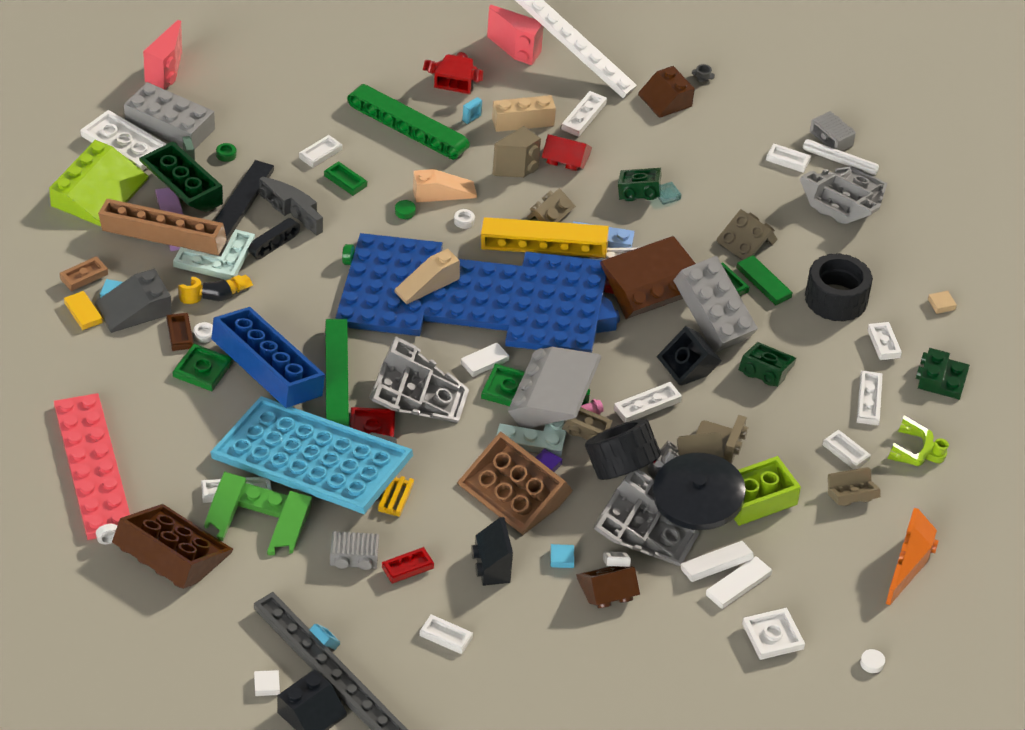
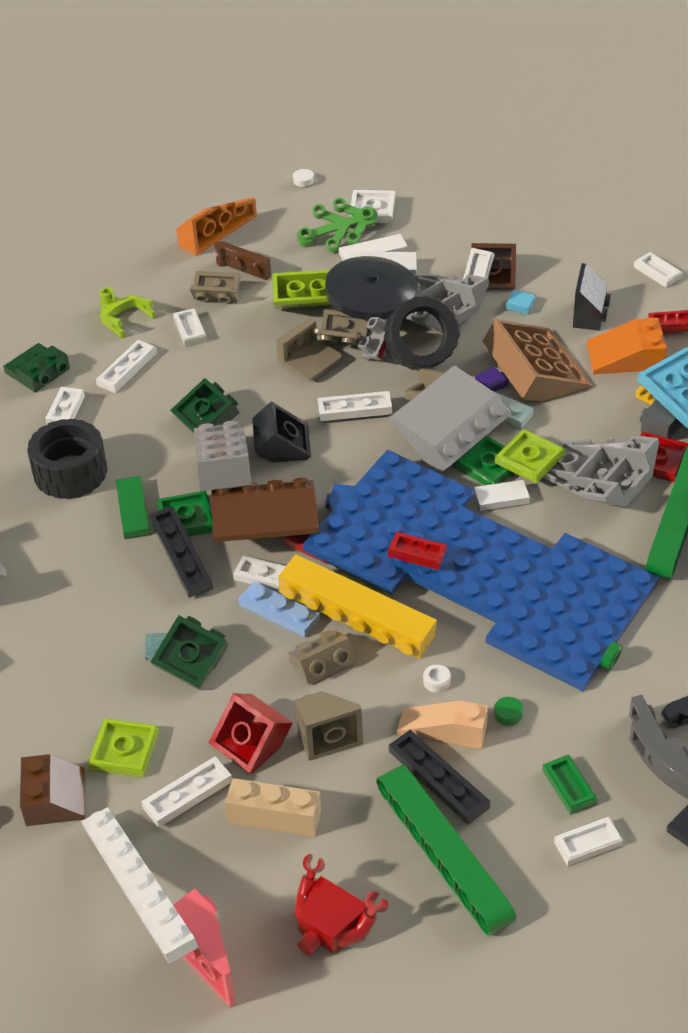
camera: 150 degrees left, 0 degrees up
tan slope [395,248,460,305] -> none
medium azure tile [462,97,482,124] -> none
dark tan bracket [717,209,777,260] -> none
none -> lime tile [87,718,160,778]
none -> black plate [149,506,213,598]
none -> reddish brown plate [214,241,271,281]
none -> bright green plant [297,197,378,253]
none -> red plate [388,532,447,570]
none -> black plate [389,729,491,825]
none -> lime tile [495,429,565,484]
none -> orange slope [586,318,667,374]

